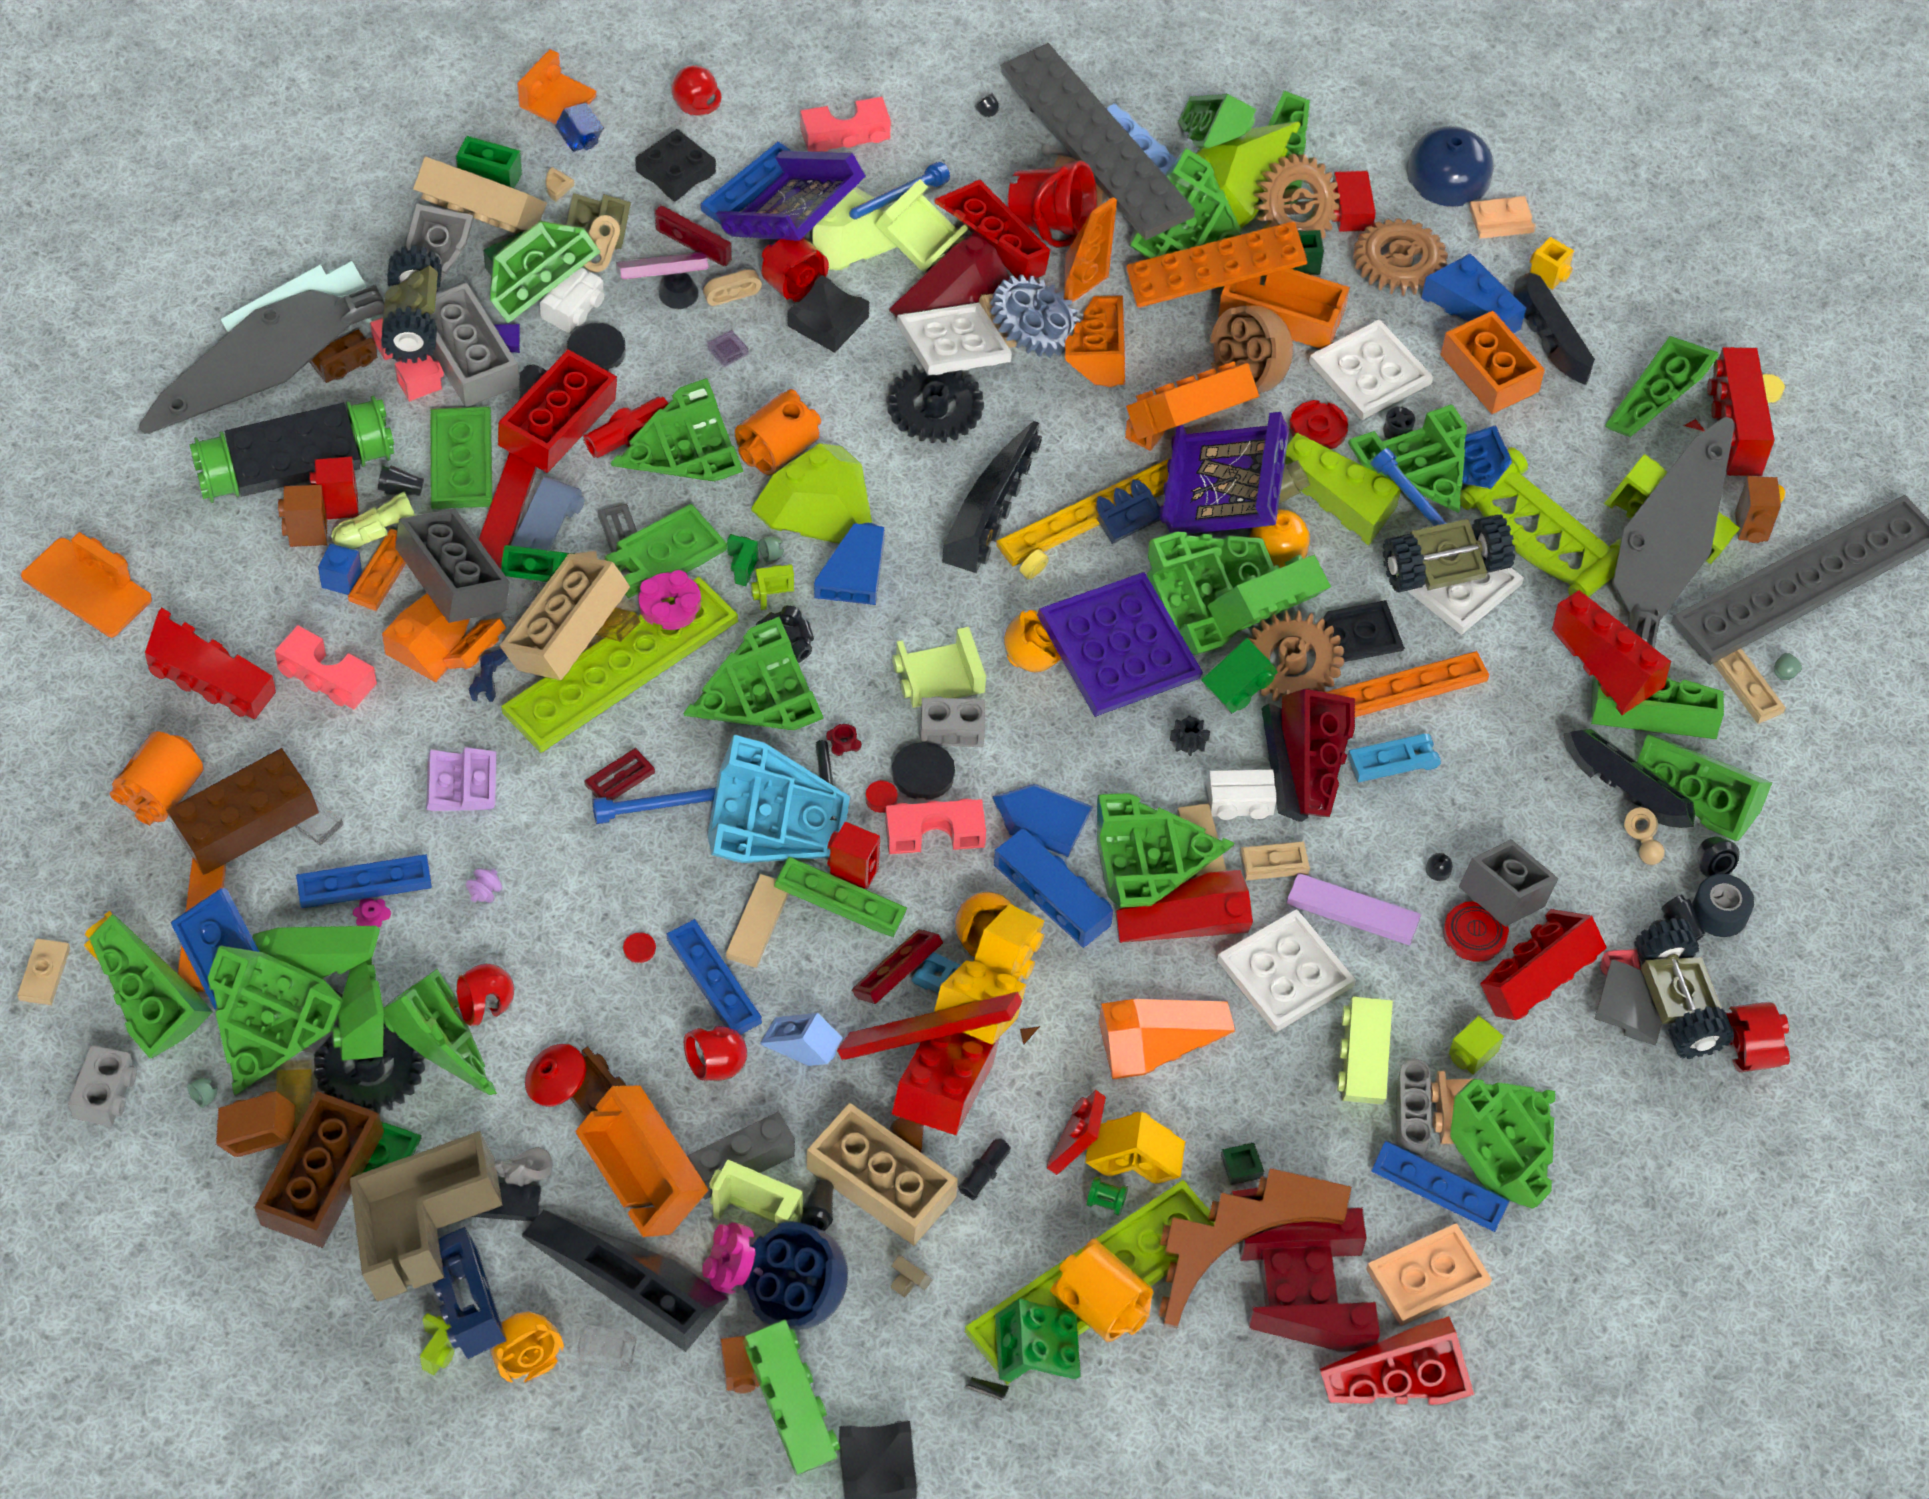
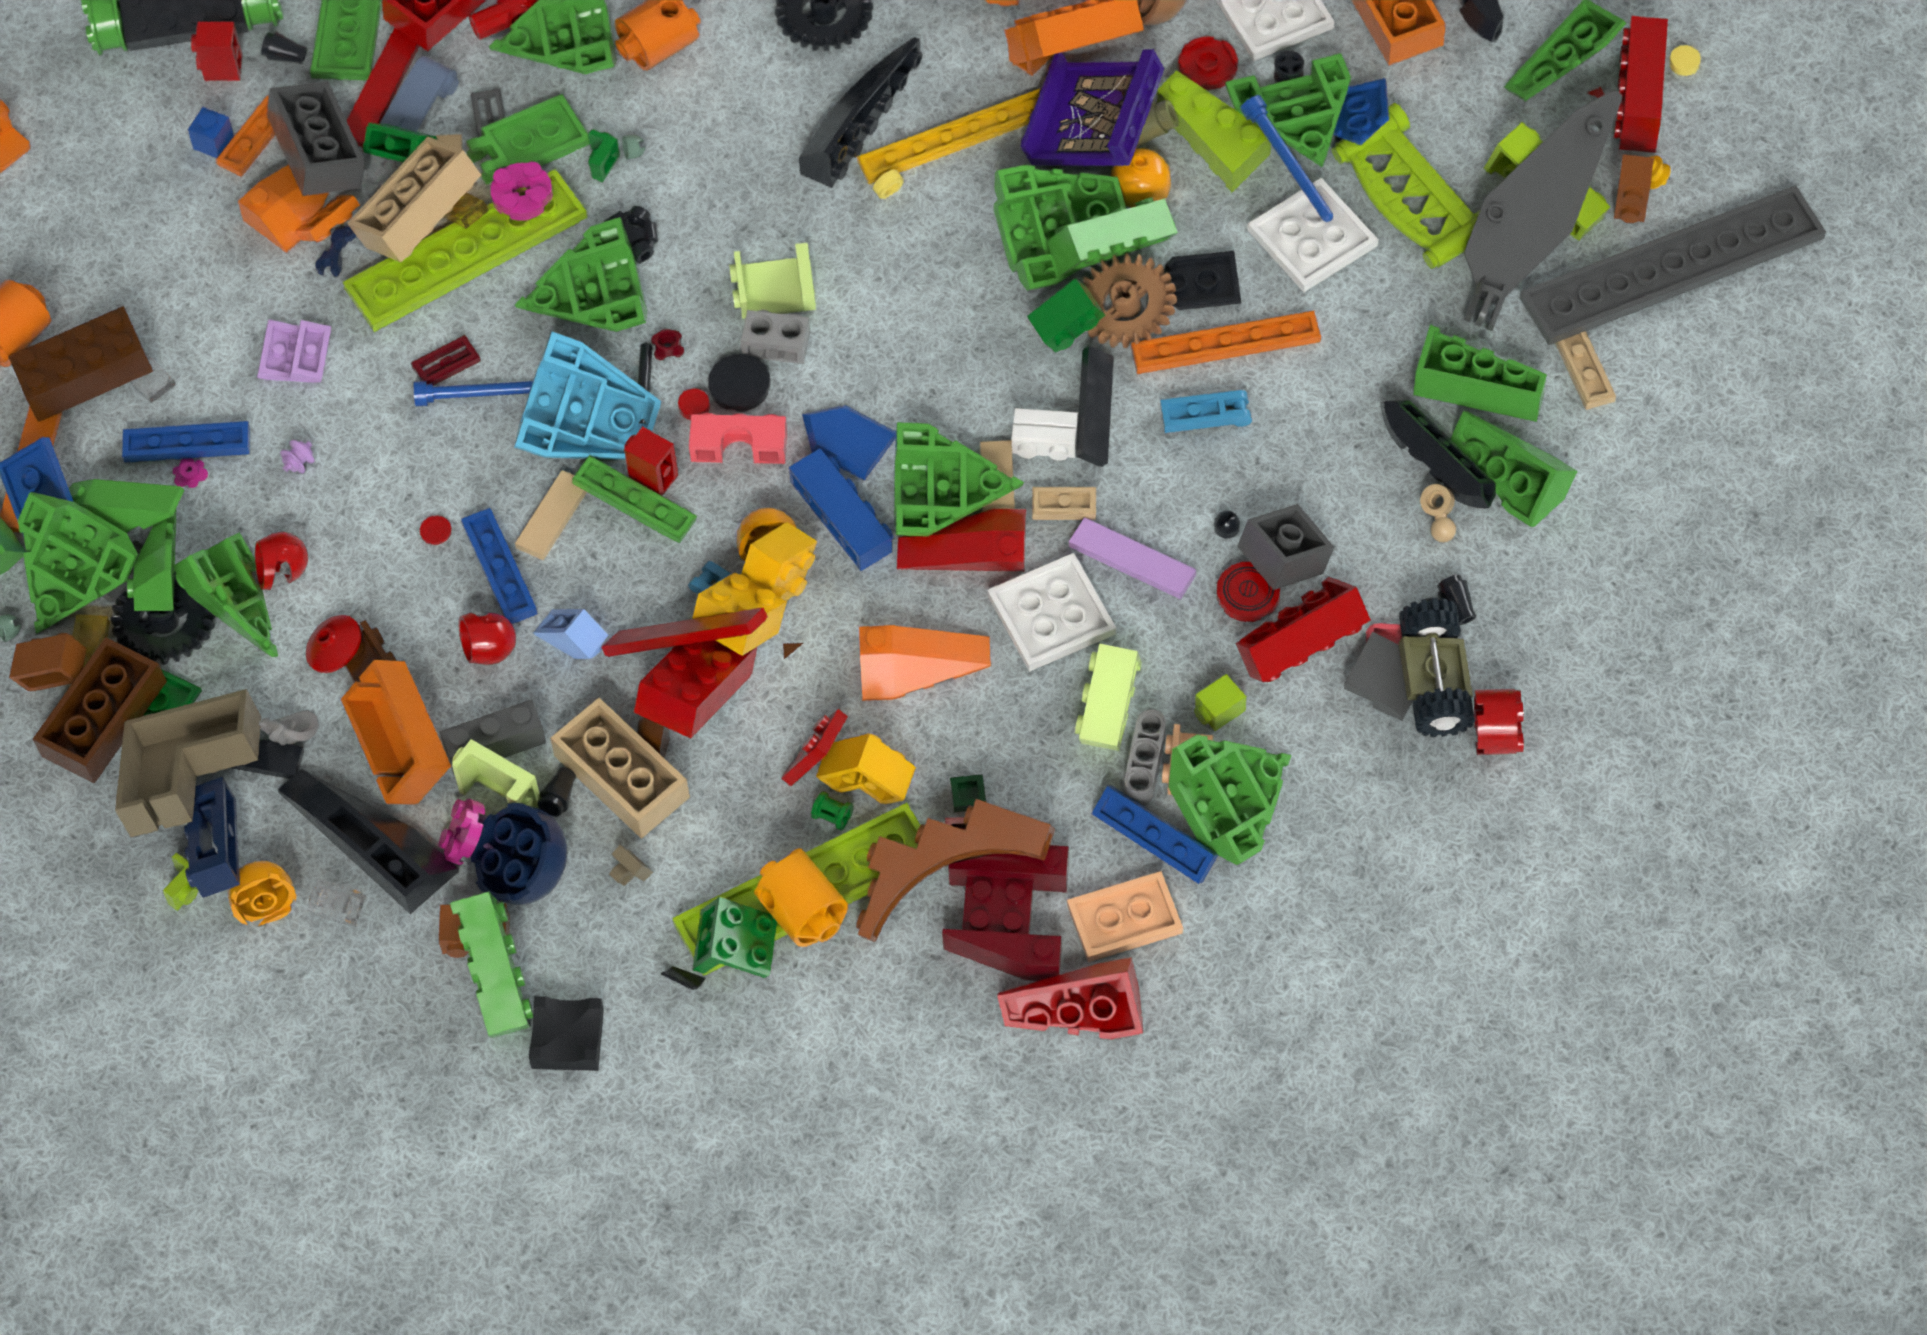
camera: 15 degrees right, 5 degrees up
red wedge [145,607,276,720] -> none
coral arch [275,625,377,710] -> none
dark orange piece [278,485,328,547] -> none
yellowish green piece [331,492,415,550] -> none
lime wedge [751,443,872,544] -> none
lime bracket [751,564,794,611] -> none
blue slope [814,523,885,605] -> none
dark red tile [852,929,943,1004] -> none
black axle [958,1138,1011,1200] -> none
light orange cylinder [1004,610,1061,673] -> none
dark purple plate [1036,572,1203,717] -> none
dark blue plate [1097,479,1161,544] -> none
black gear [1170,715,1210,756] -> none
dark red wedge [1282,689,1355,817] -> none
plate [1383,514,1515,593] -> none
red wedge [1552,590,1672,715] -> none
black wheel [1692,874,1754,937] -> none
black cone [1697,836,1740,877] -> none
sand green hinge [1774,653,1802,680] -> none

